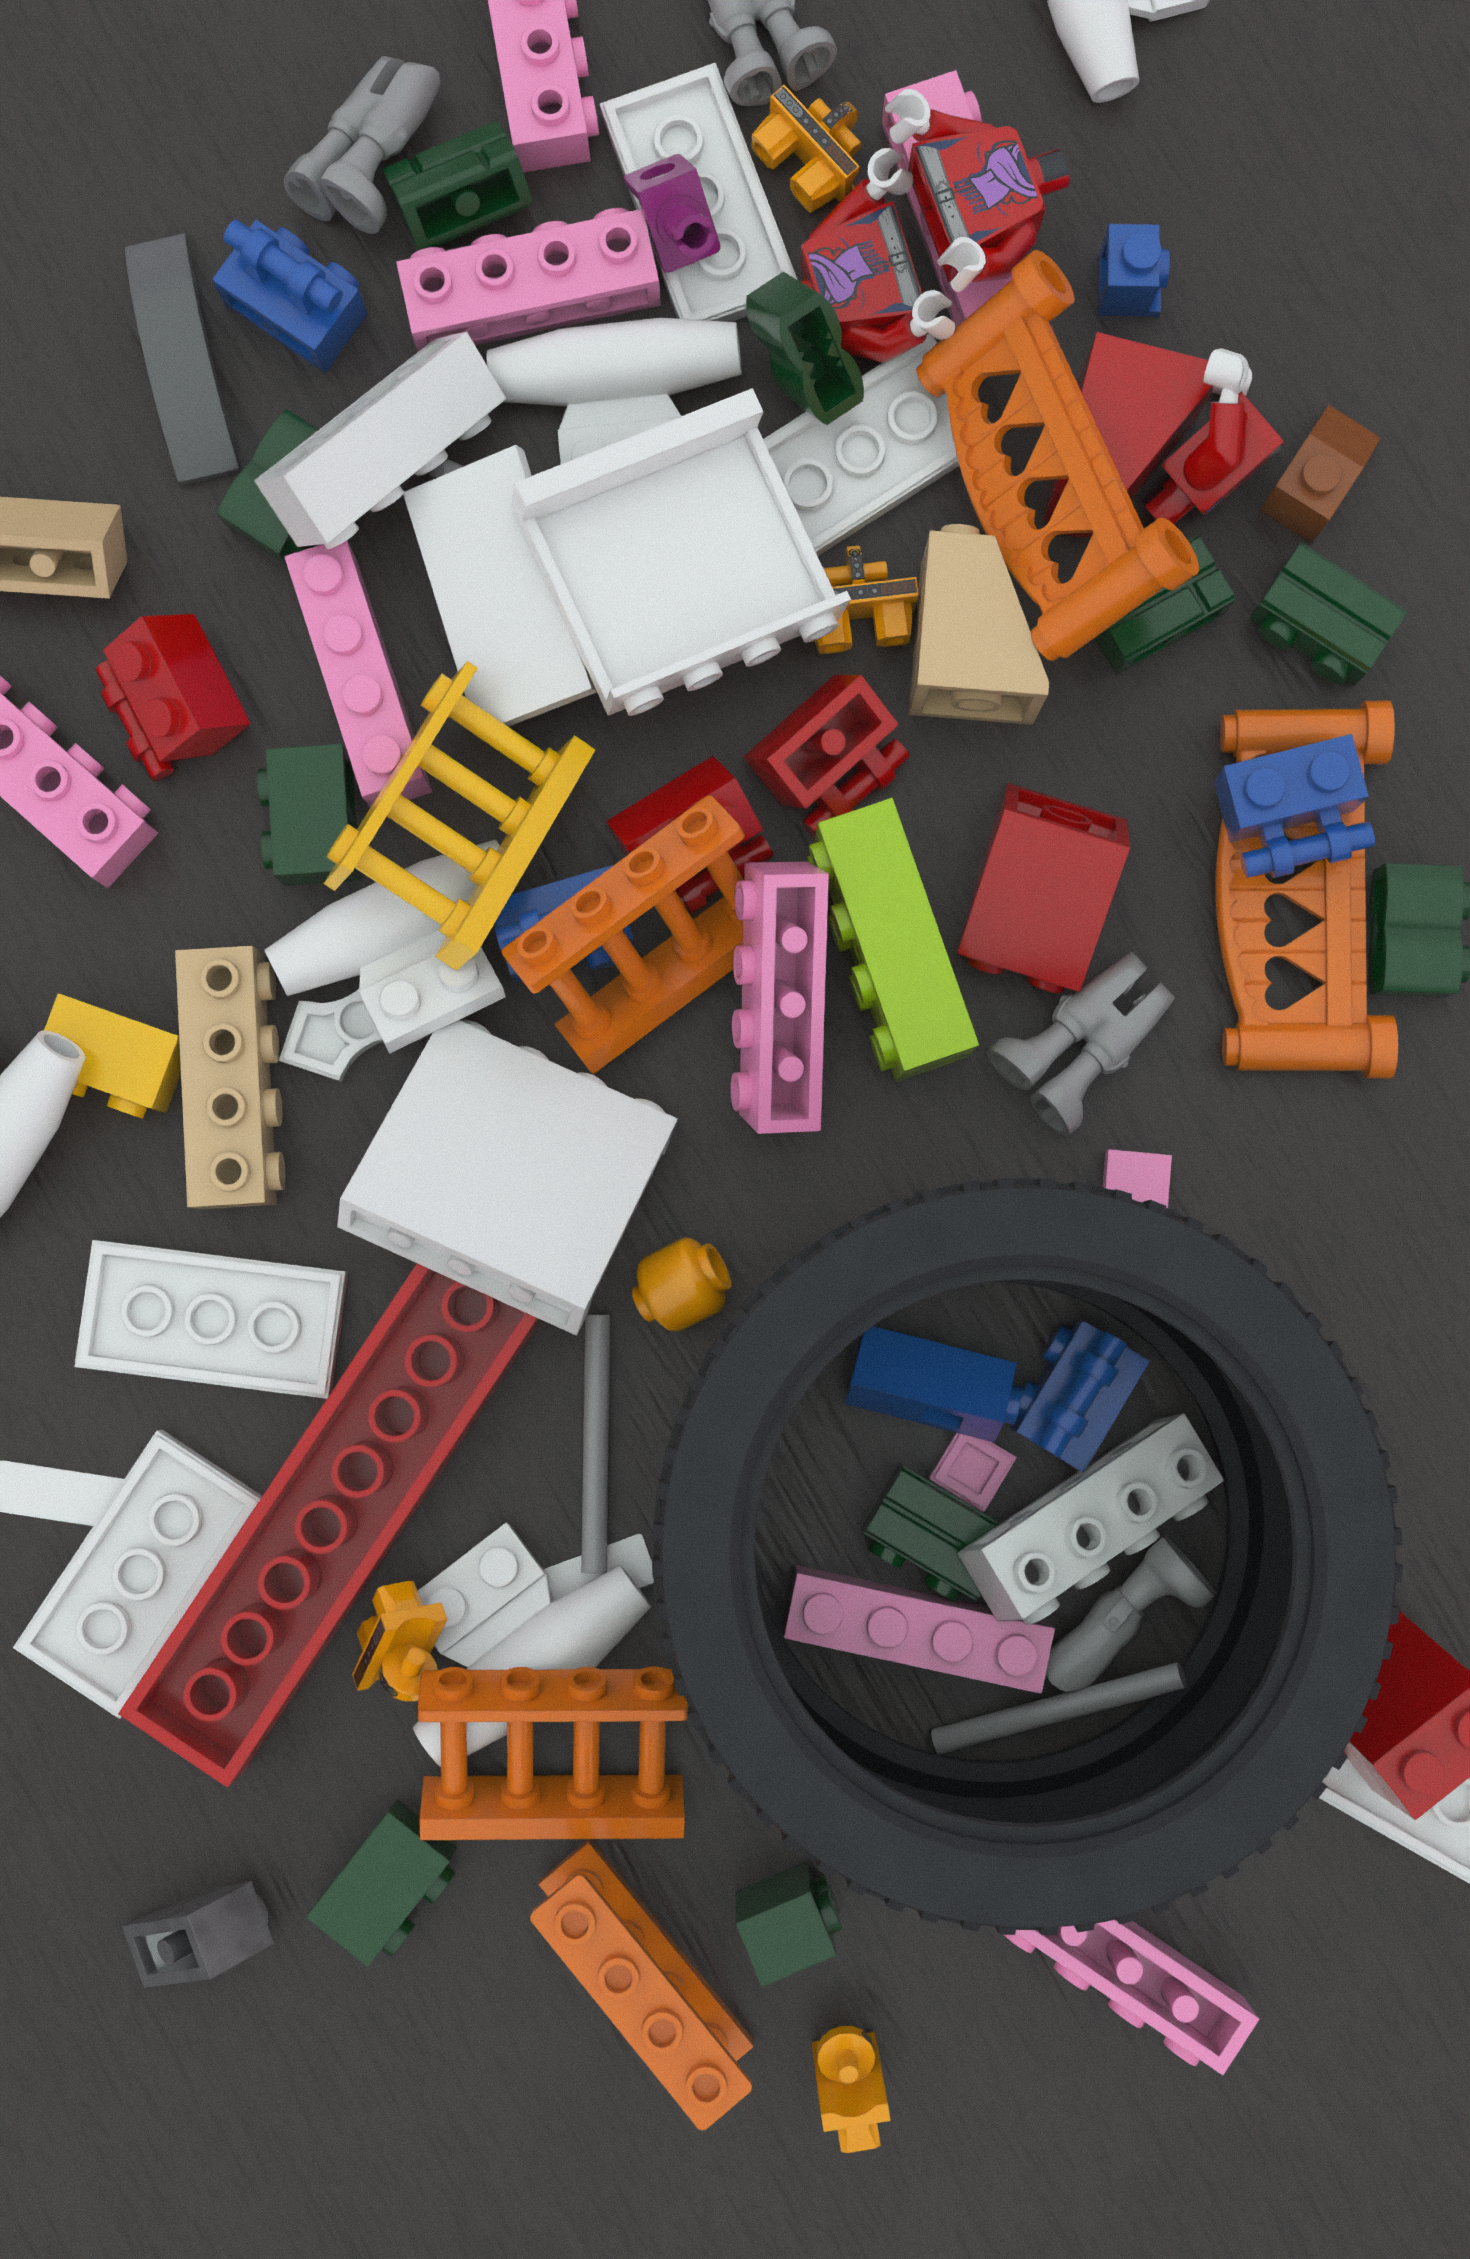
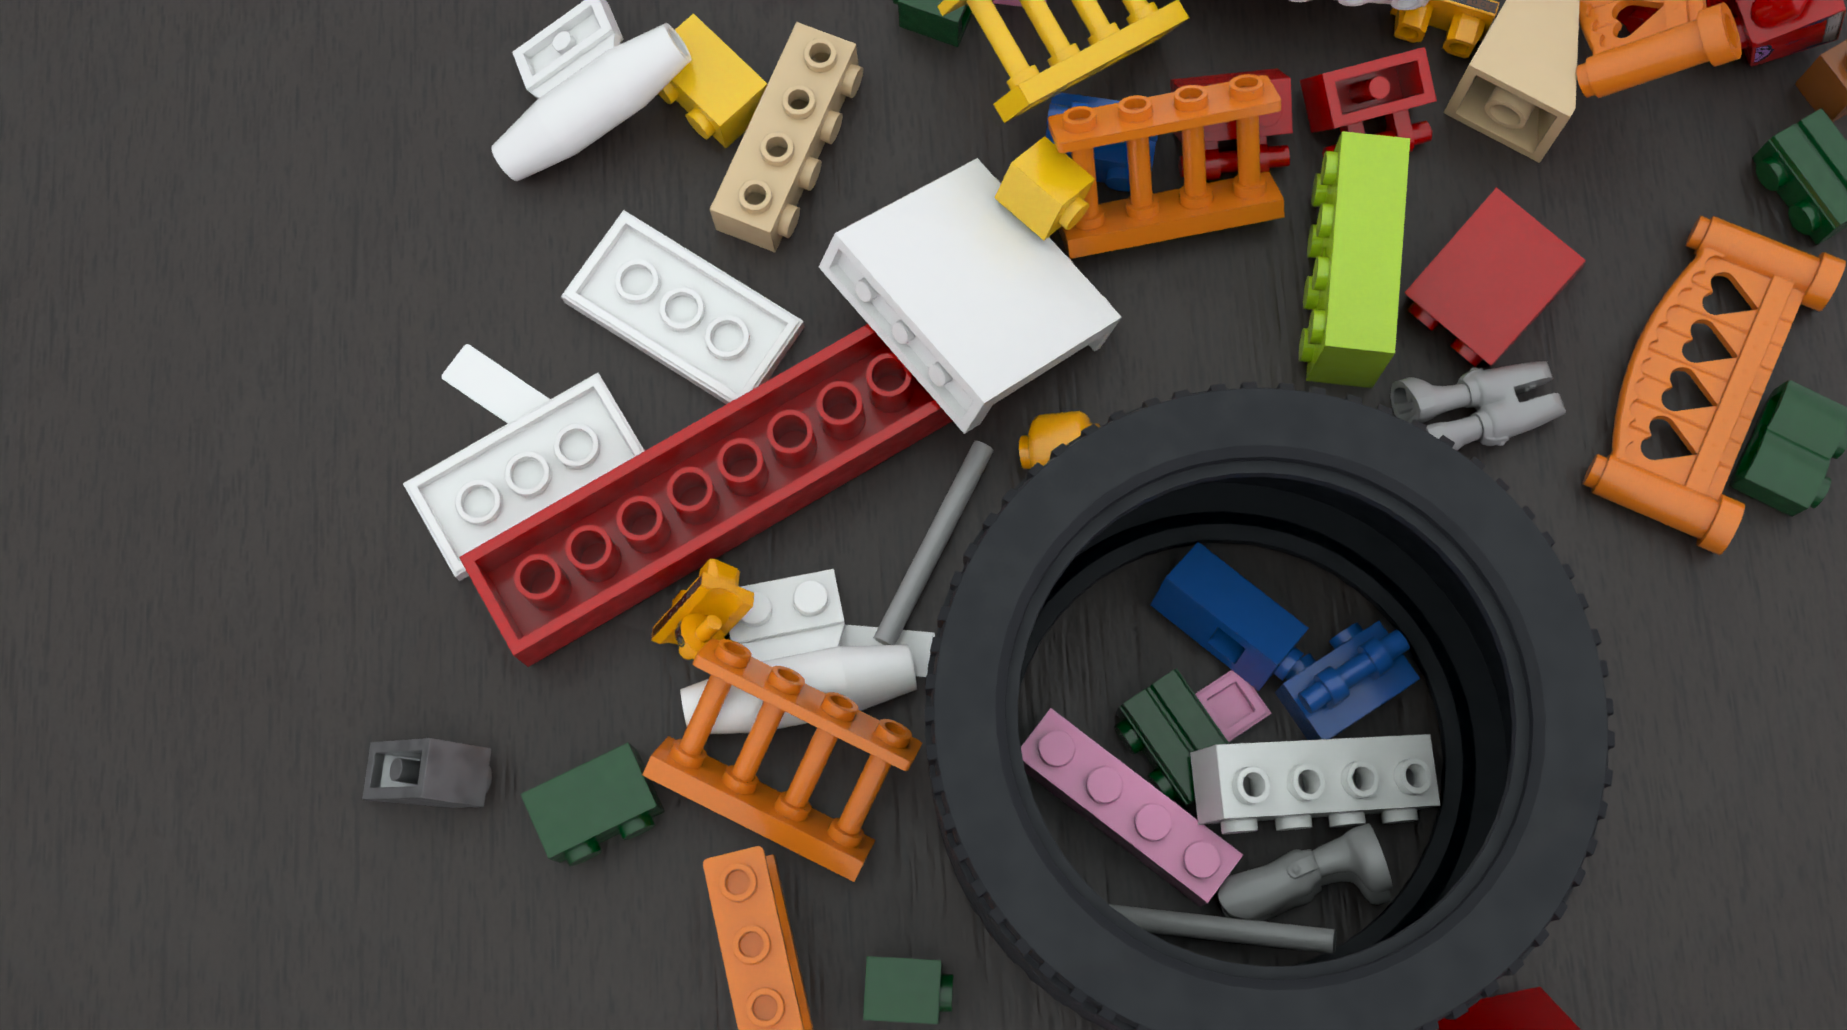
camera: 30 degrees right, 10 degrees down
white plate [264,840,517,1054] -> none
white tile [279,989,423,1082] -> none
bright pink brick [731,862,829,1134] -> none
dark green brick [1095,535,1235,674] -> none
blue brick [1214,734,1375,878] -> none
none -> yellow brick [995,136,1095,240]

